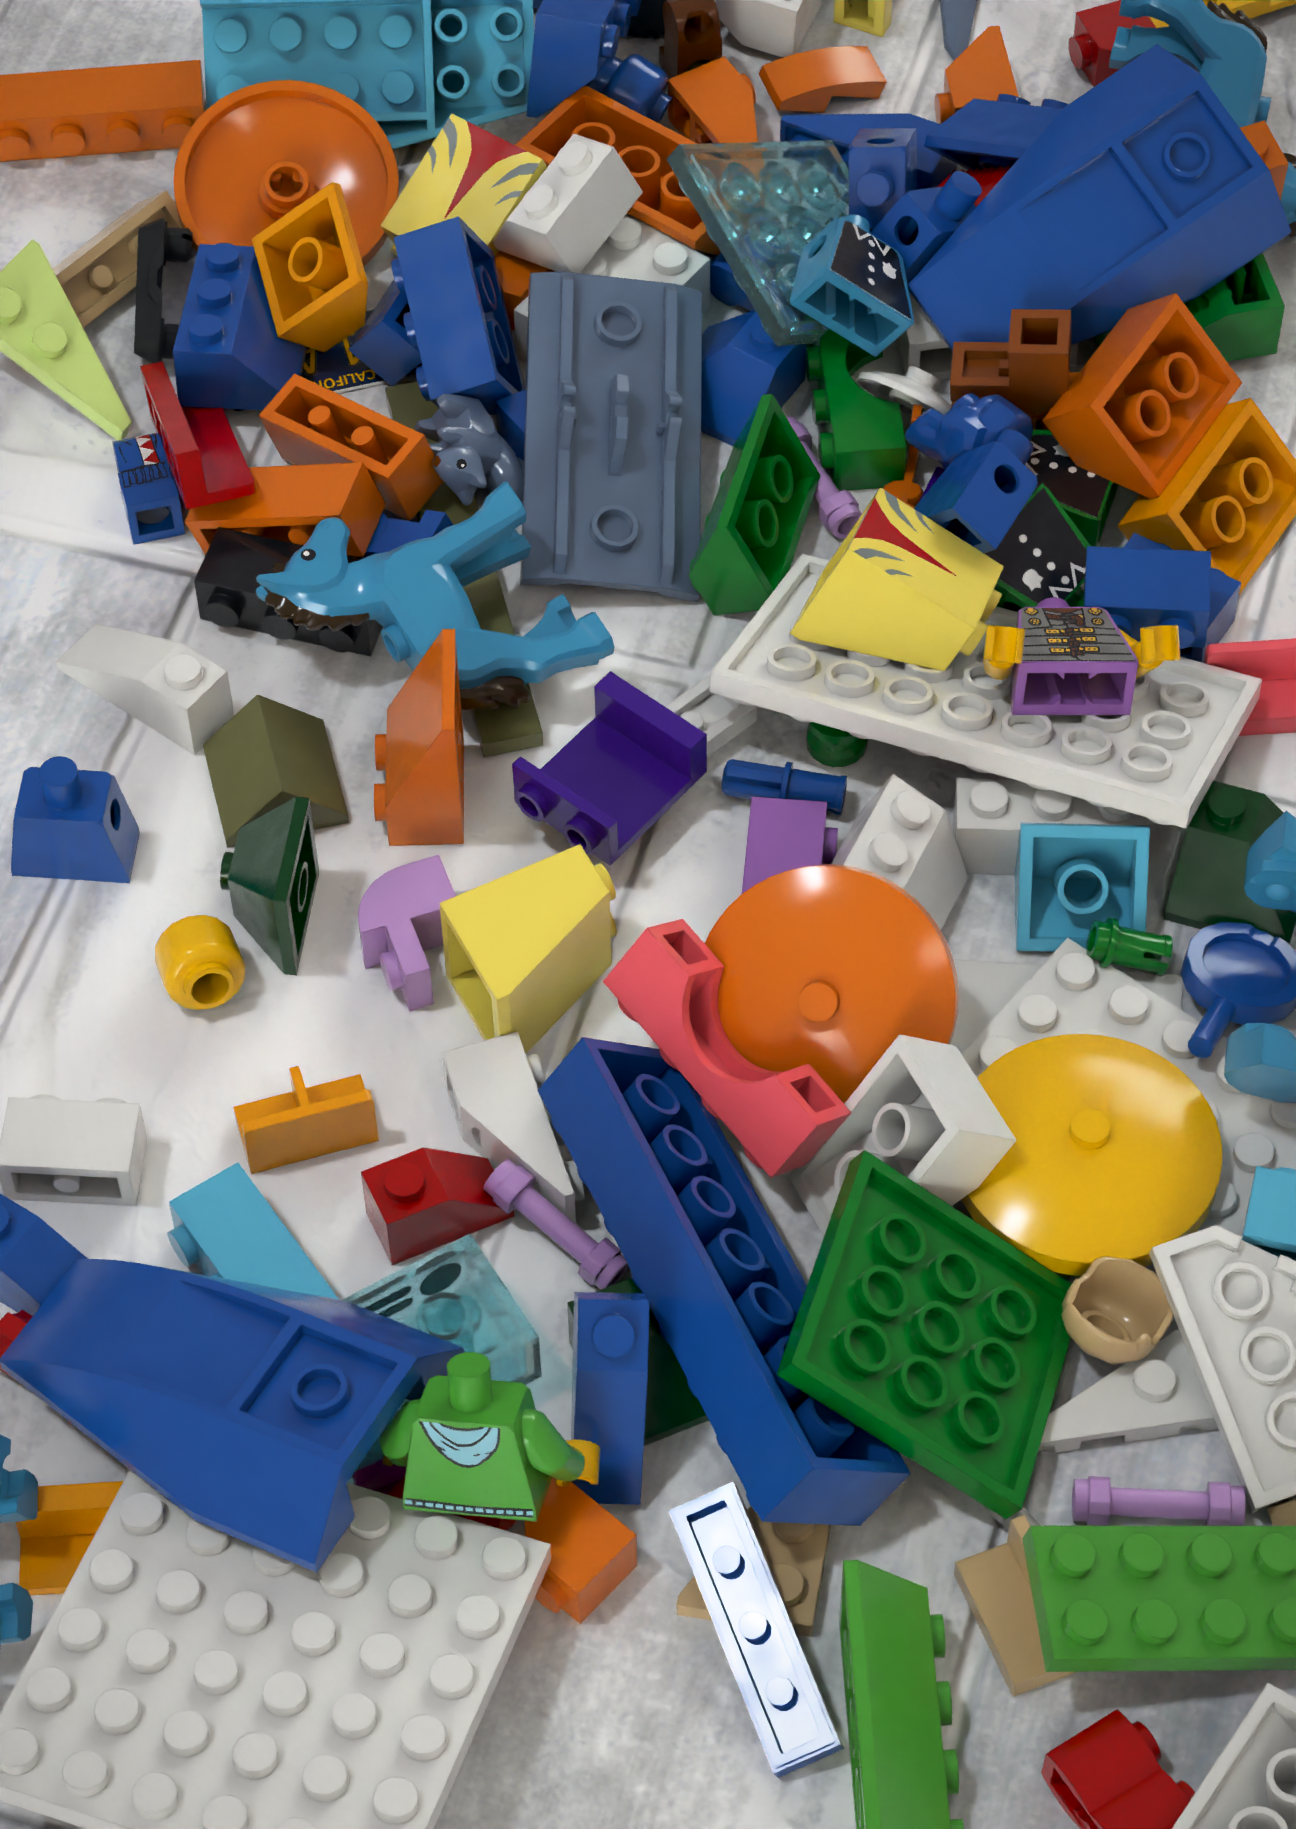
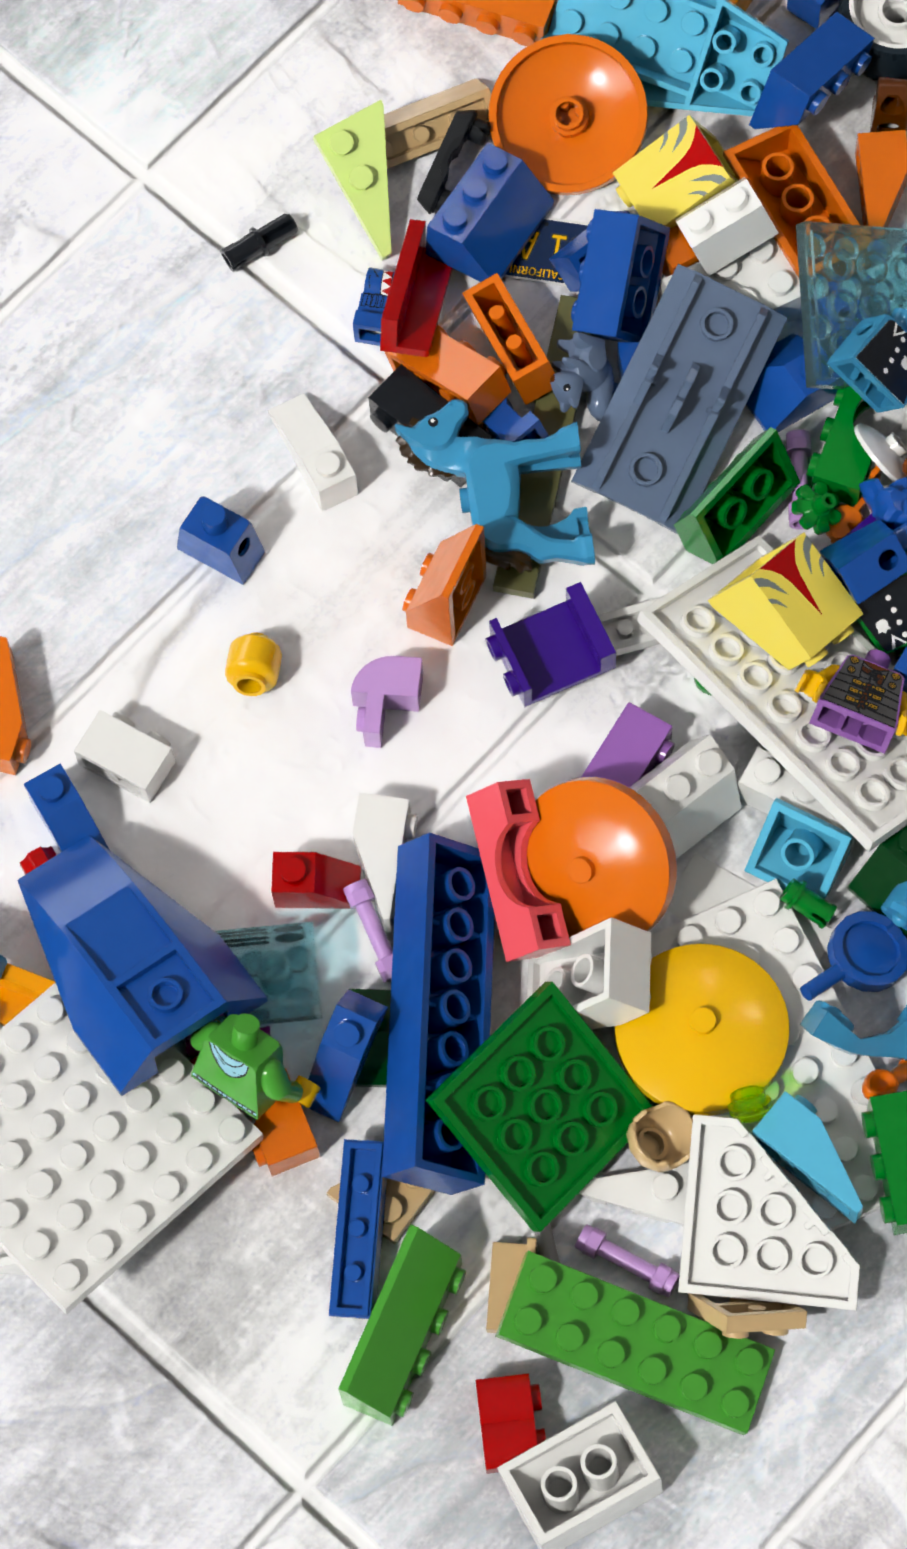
camera: 30 degrees right, 15 degrees up
medium azure brick [167,1162,339,1299] -> none
olive slope [203,694,349,848] -> none
dark green slope [220,797,319,976] -> none
light orange panel [233,1066,379,1174] -> none
light orange slope [252,182,368,352] -> none
light yellow slope [440,844,617,1054] -> none
blue head [586,54,673,123] -> none
blue axle [721,759,848,816] -> none
none -> clear neon green plate [728,1086,773,1123]
none -> green plant [792,482,842,535]

